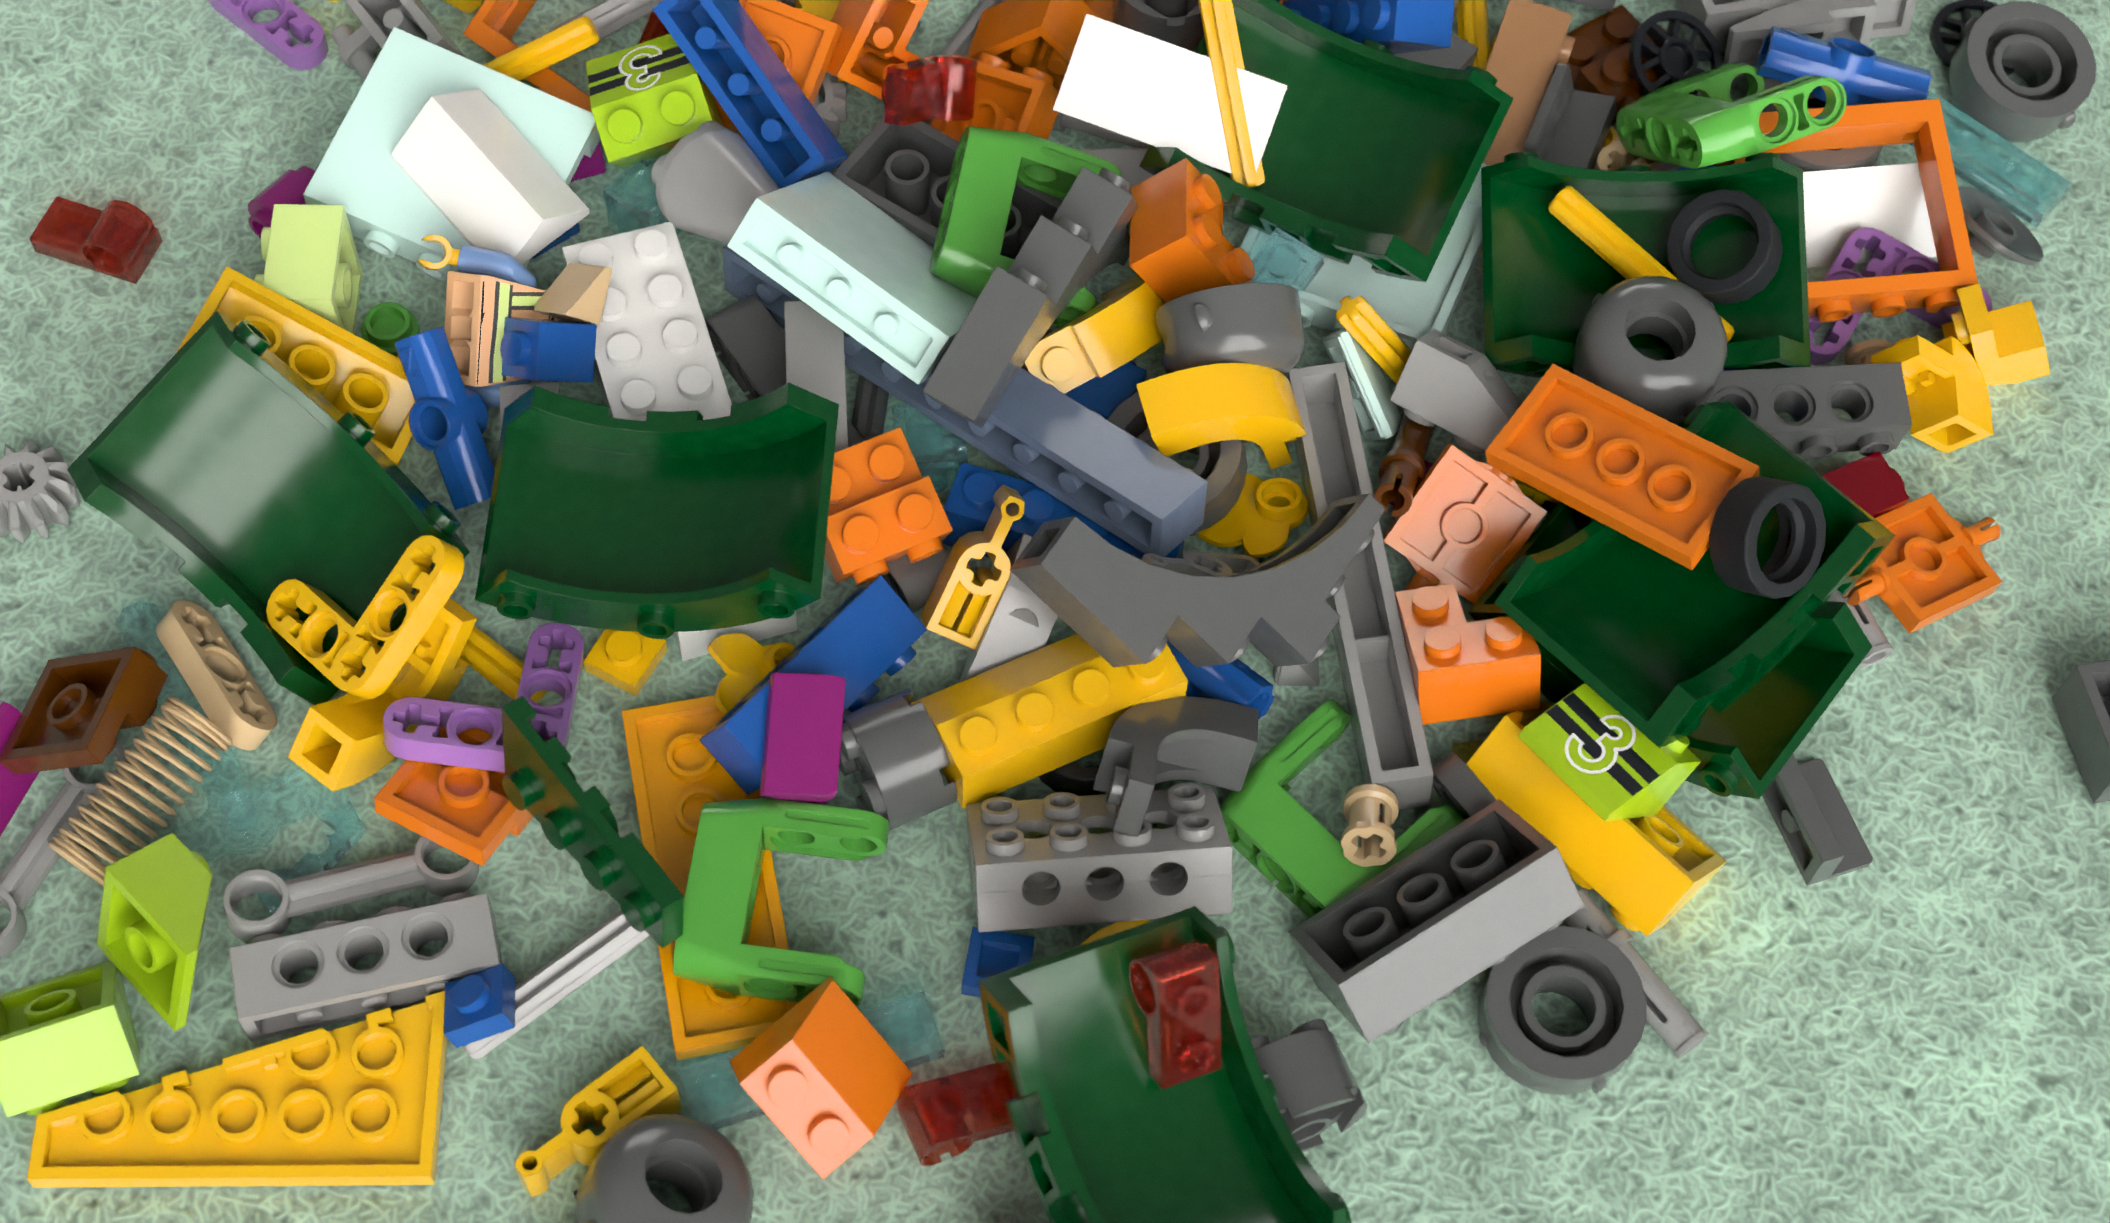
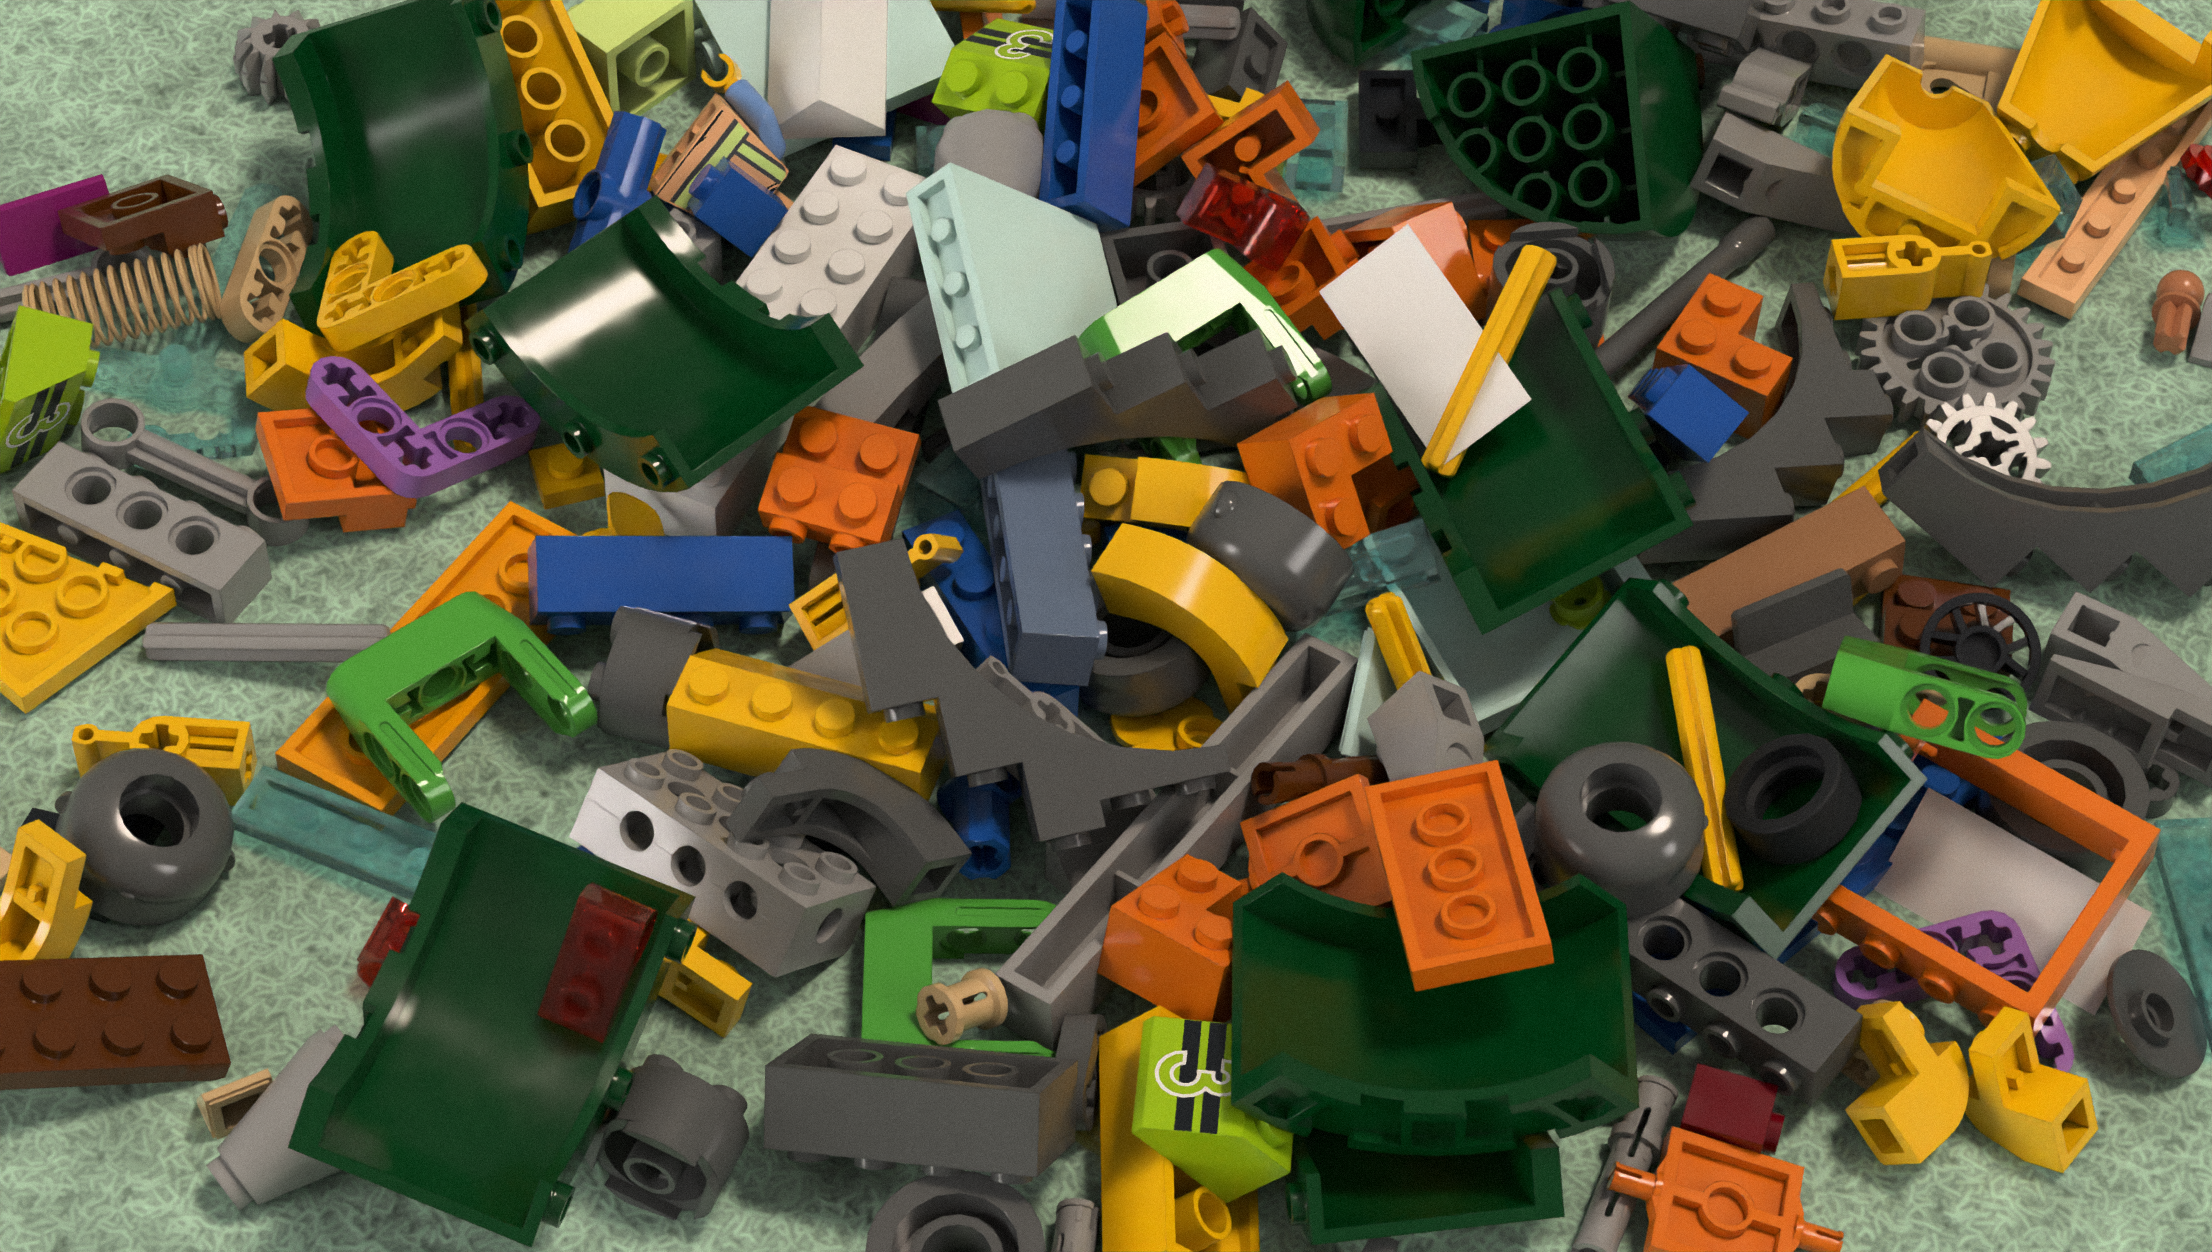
camera: 45 degrees right, 10 degrees down
bright green plate [361,302,420,357] -> none
blue plate [444,963,515,1048] -> none
dark green wing [501,695,684,948] -> none
tan slope [533,263,612,325] -> none
orange slope [729,976,913,1179] -> none
magenta slope [760,673,846,805] -> none
black tyre [1710,476,1826,599] -> none
blue piece [1756,26,1932,106] -> none

